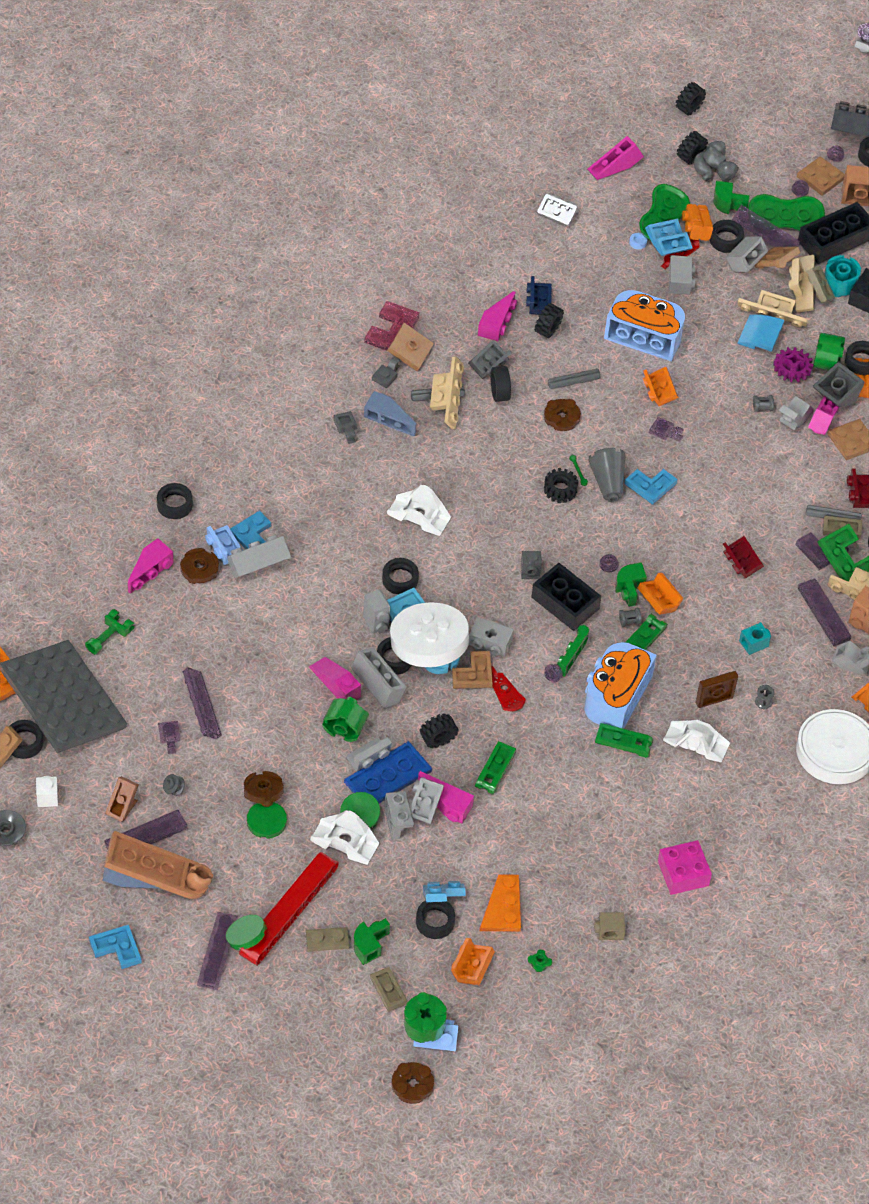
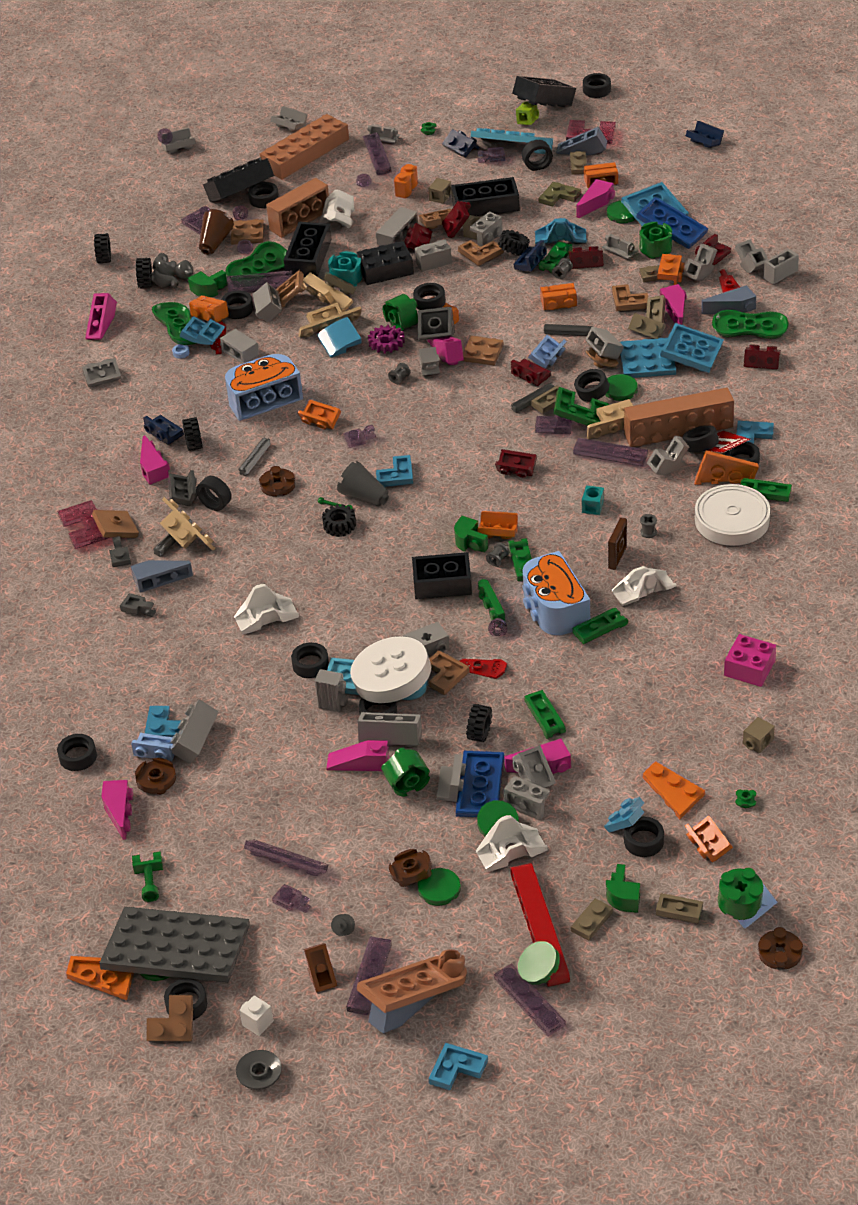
camera: 40 degrees left, 10 degrees down
dark grey brick [521,551,542,579] -> none
clear purple plate [599,554,619,572] -> none
none -> clear purple plate [181,206,210,235]
none -> reddish brown cone [199,209,234,255]

